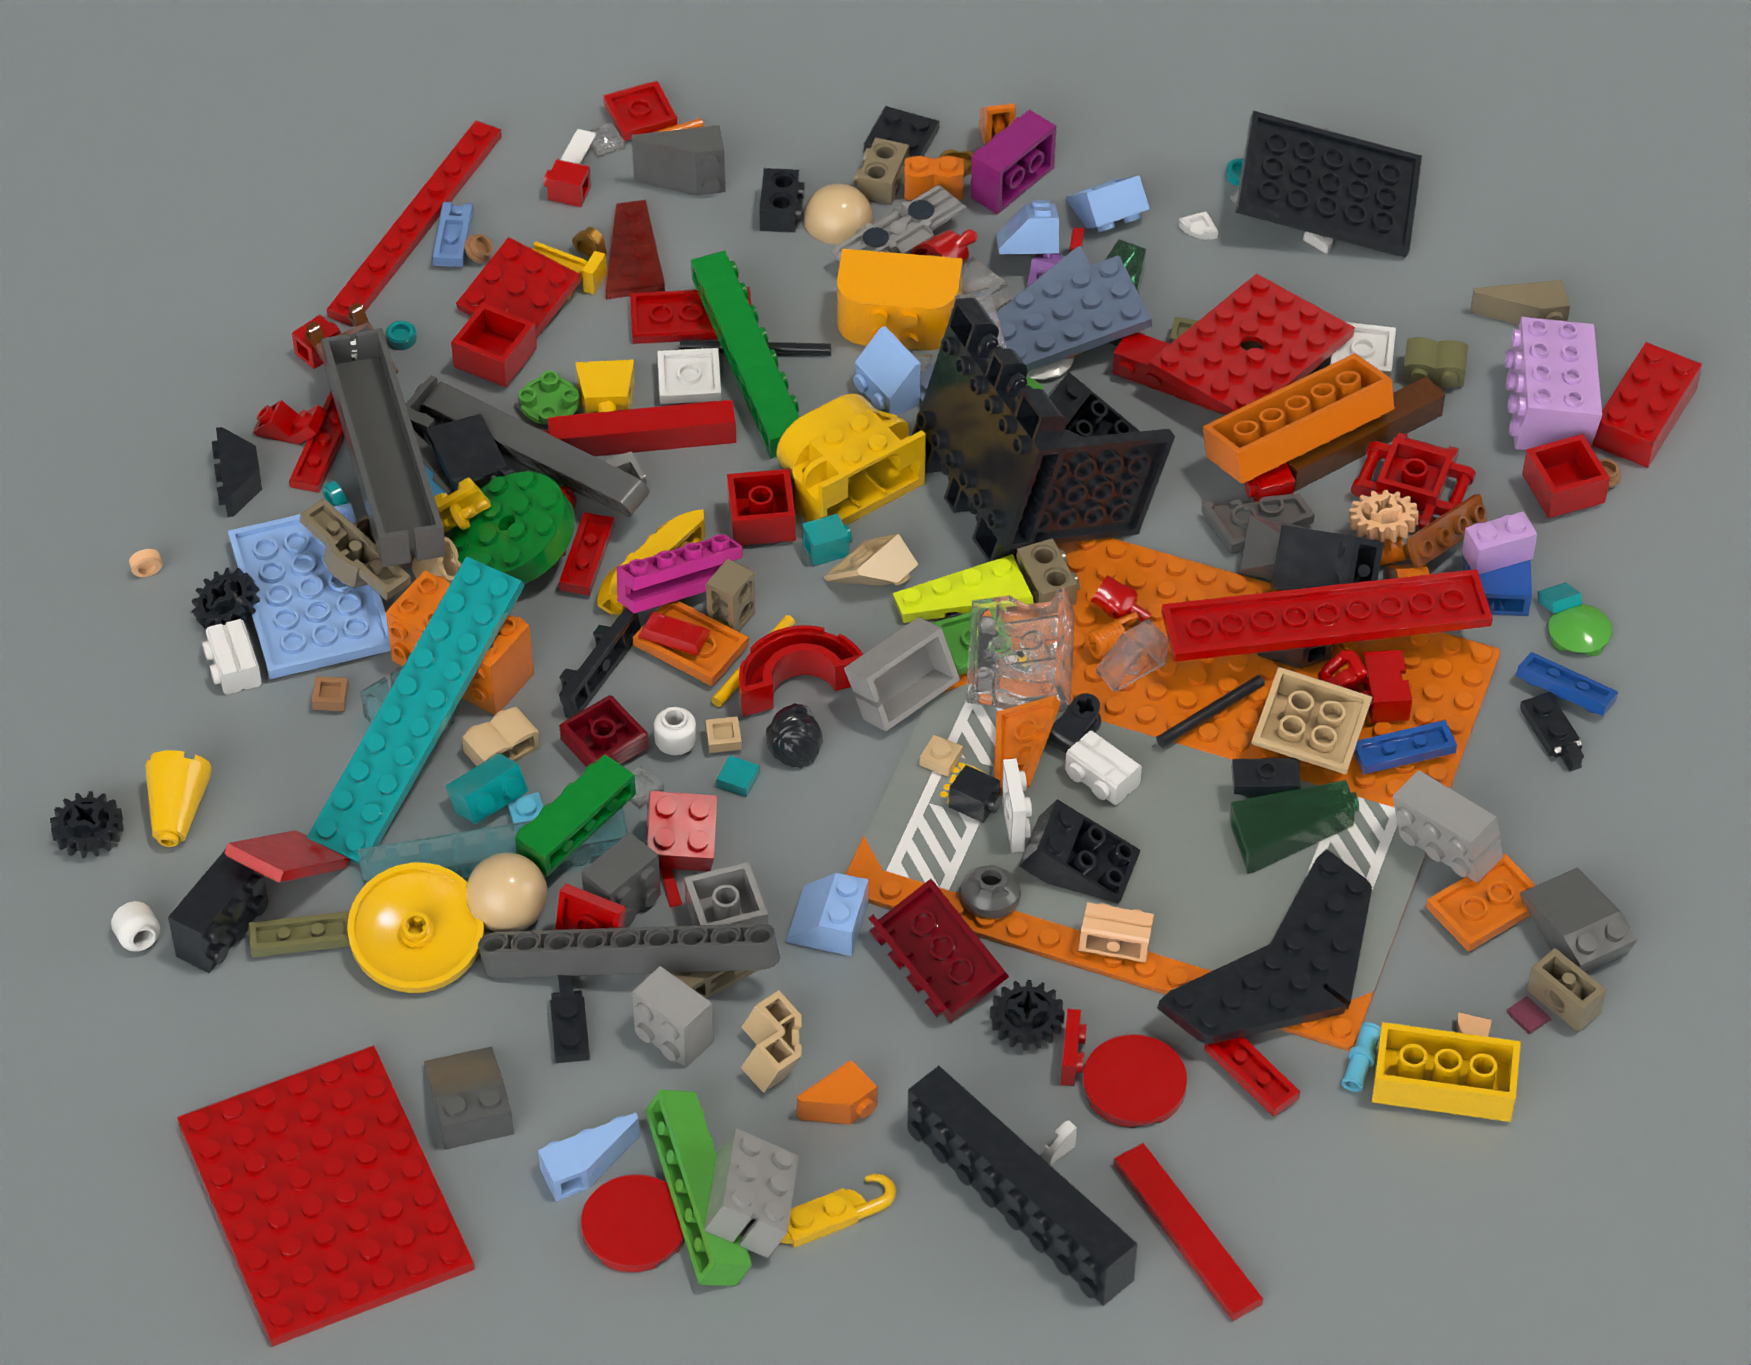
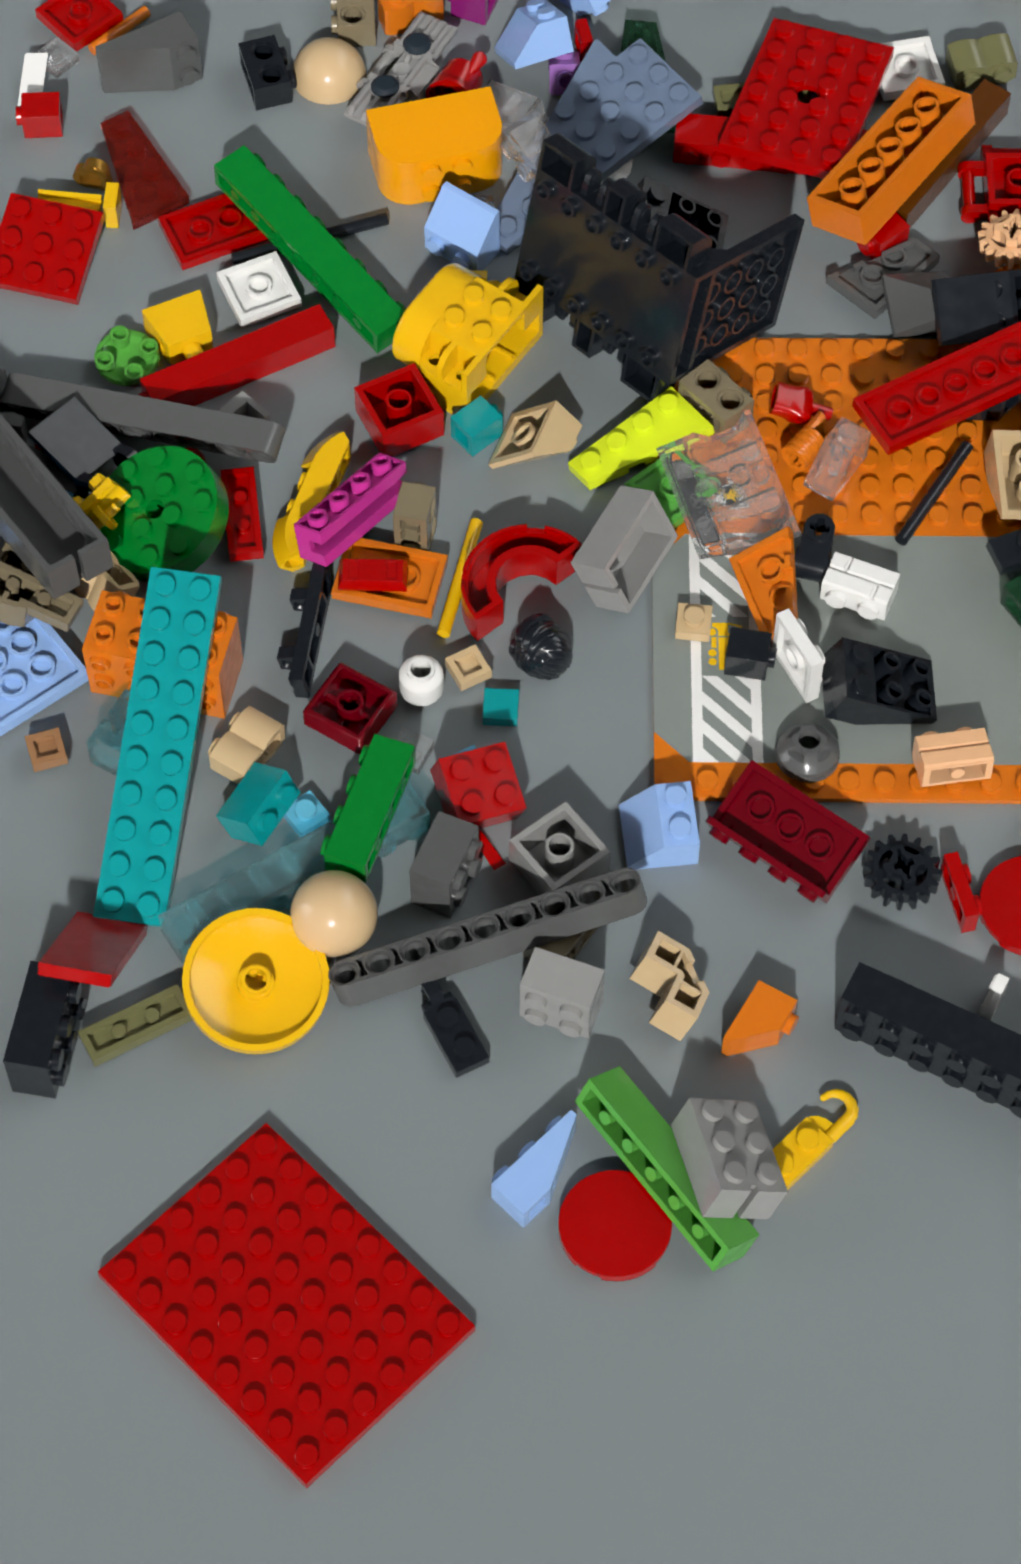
camera: 20 degrees left, 10 degrees up
dark grey slope [424,1046,514,1150] -> none
red piece [451,303,537,387] -> none
red plate [555,883,626,930] -> none

